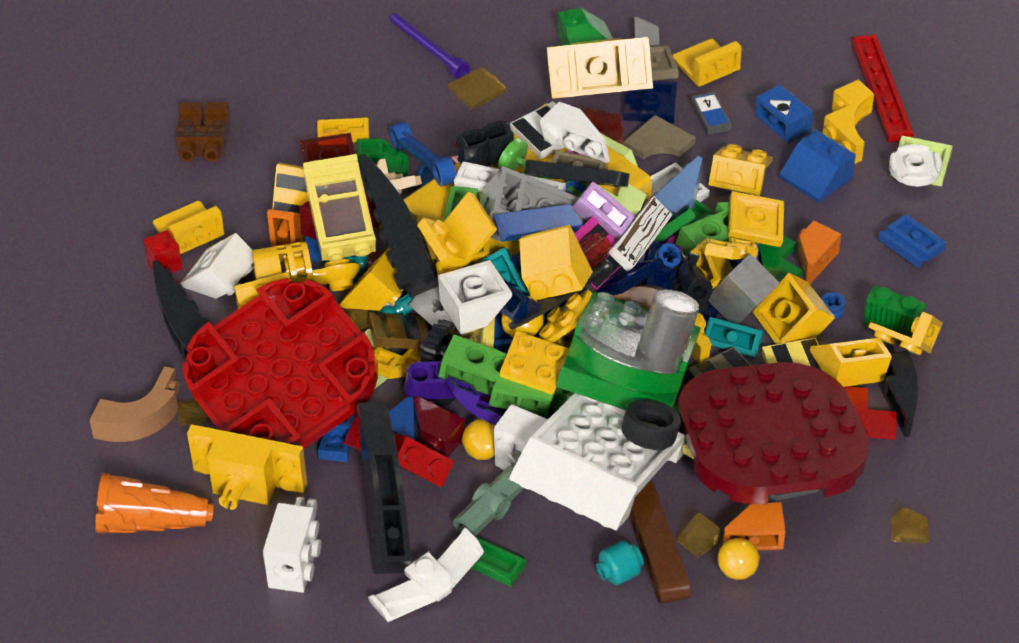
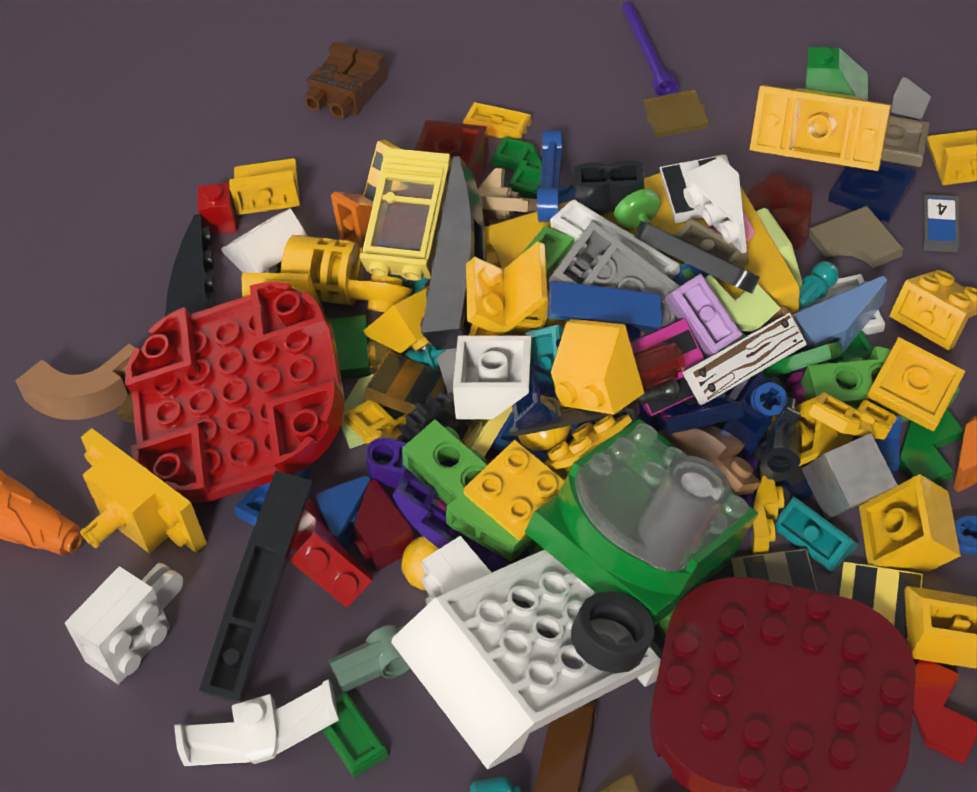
camera: 30 degrees right, 5 degrees up
none -> teal axle [799,262,839,310]

